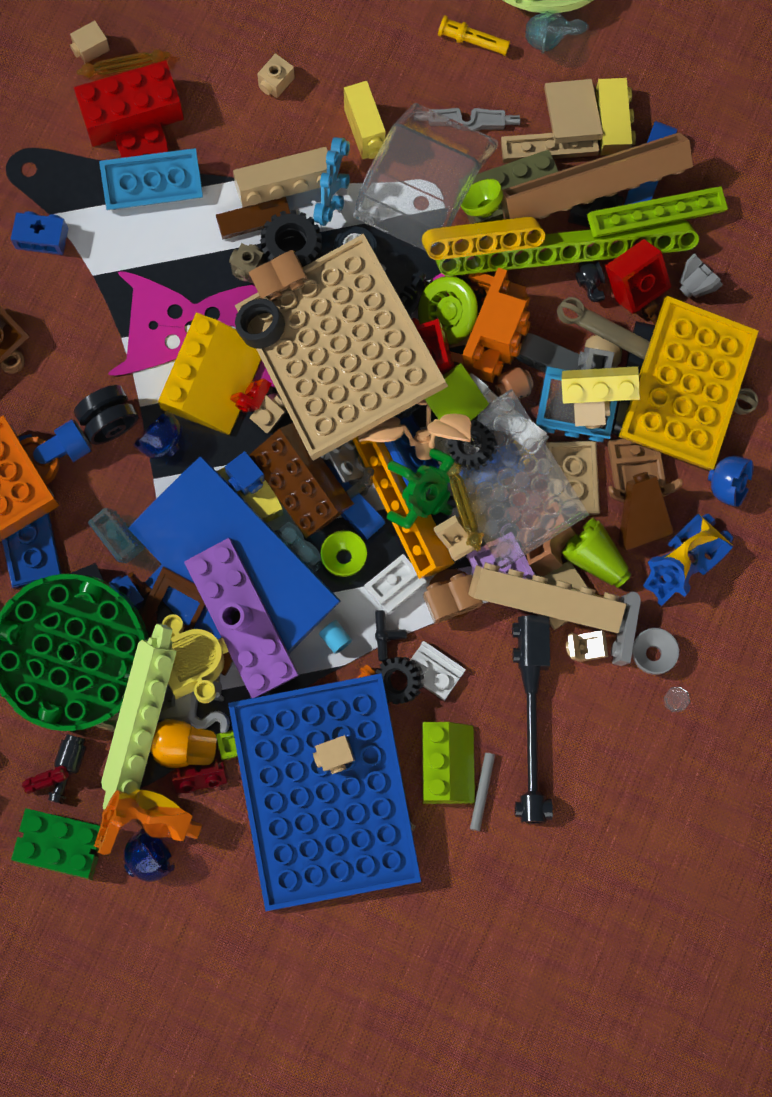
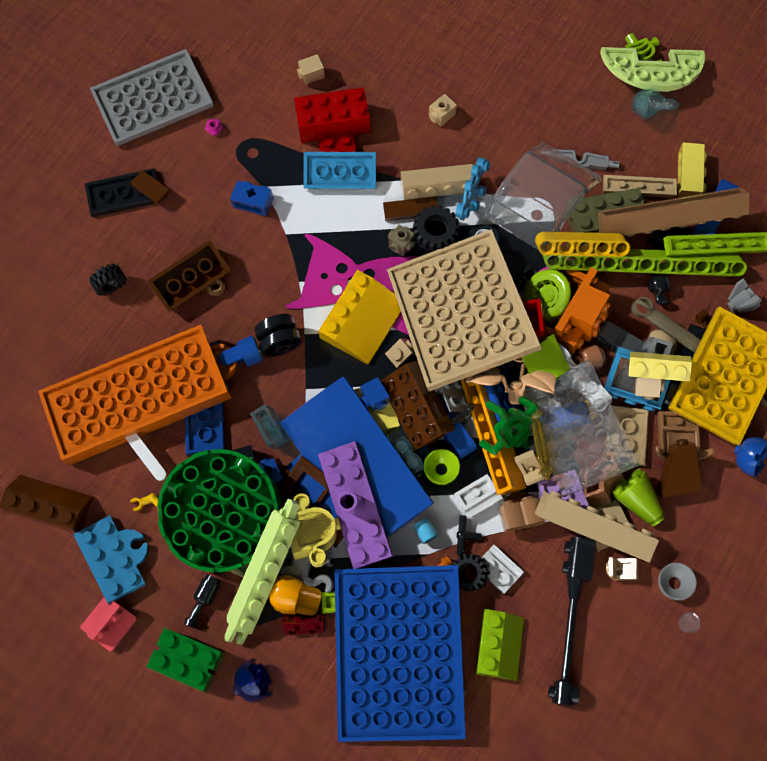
camera: 15 degrees right, 5 degrees down
dark red axle [22,765,69,794] -> none
clear yellow wheel [76,49,170,78] -> none
orange hips [94,789,202,855] -> none
clear blue cylinder [133,410,182,459] -> none
red bracket [230,378,272,412] -> none
black tyre [235,299,285,349] -> none
medium nougat brick [248,250,308,302] -> none
tan brick [313,735,356,774] -> none
light yellow brick [344,81,386,160] -> none
yellow pin [438,15,510,56] -> none
black tyre [448,420,497,470] -> none
lime piece [459,179,504,218] -> none
light grey bar [470,753,495,831] -> none
tan tile [544,79,603,144] -> none
red brick [605,239,671,314] -> none
light grey plate [611,592,641,666] -> none
blue hips [643,513,734,606] -> none

